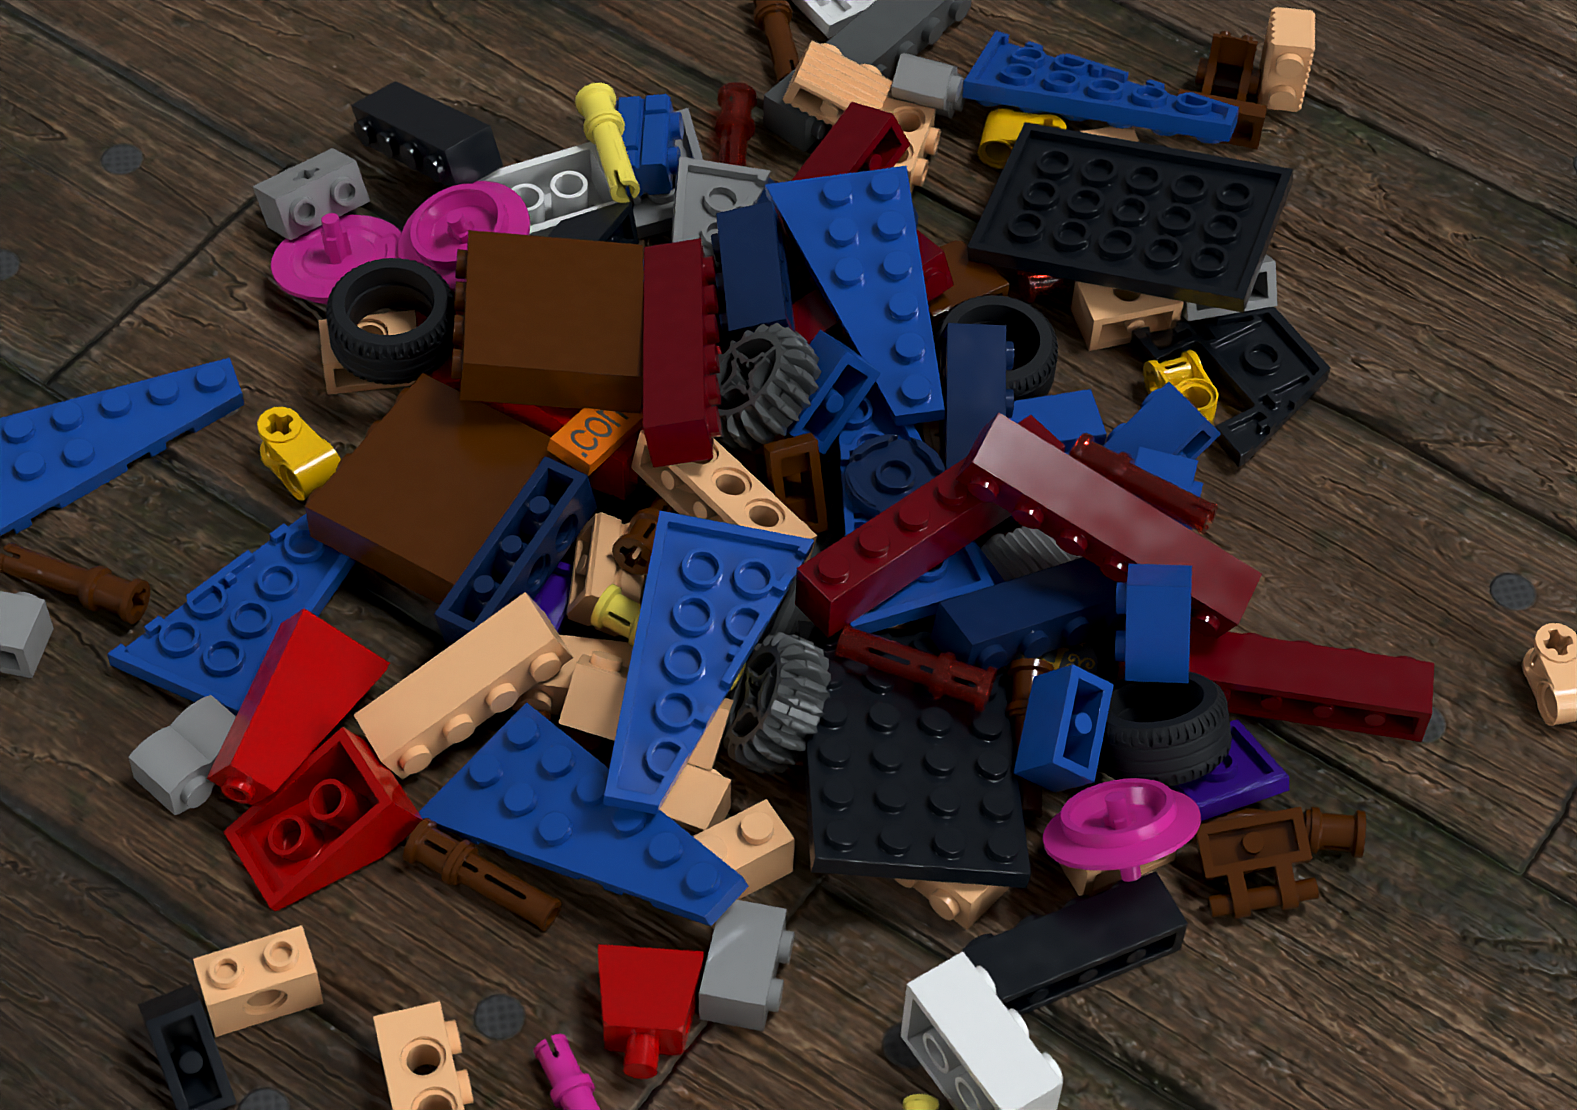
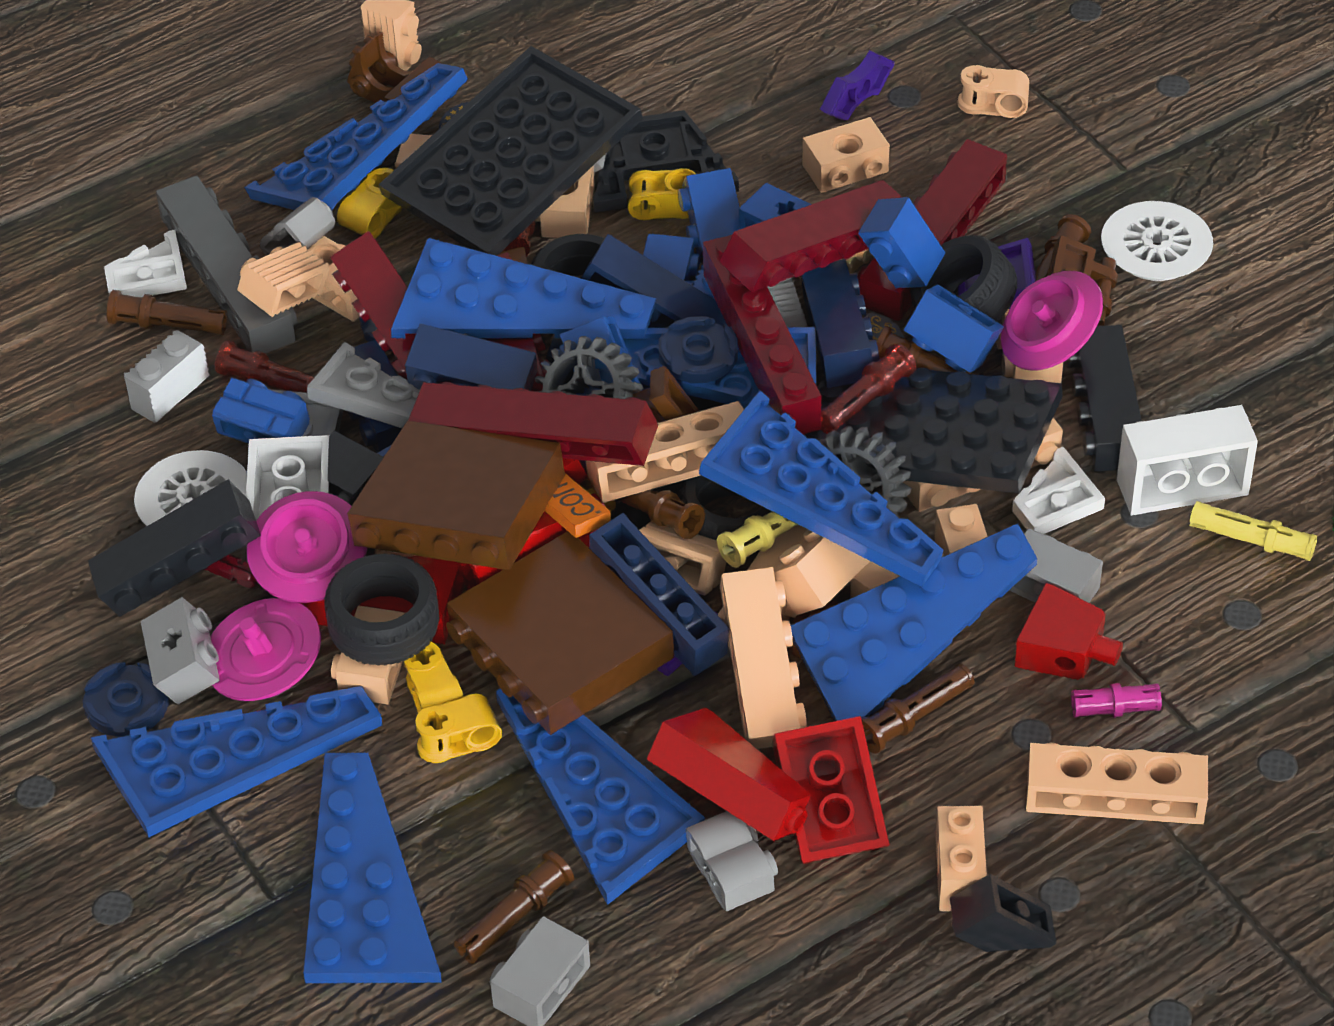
camera: 65 degrees left, 5 degrees down
light yellow pin [575,83,640,203] -> none
clear red pin [1069,432,1218,535] -> none
none -> dark blue tile [83,662,169,737]
none -> blue wing [91,686,383,837]
none -> light grey brick [124,330,210,423]
none -> white piece [134,450,247,526]
none -> yellow piece [404,642,464,722]
none -> light nougat brick [802,117,890,193]
none -> dark purple tile [819,50,895,121]
none -> white wing [1012,447,1105,534]
none -> white piece [1101,201,1213,281]

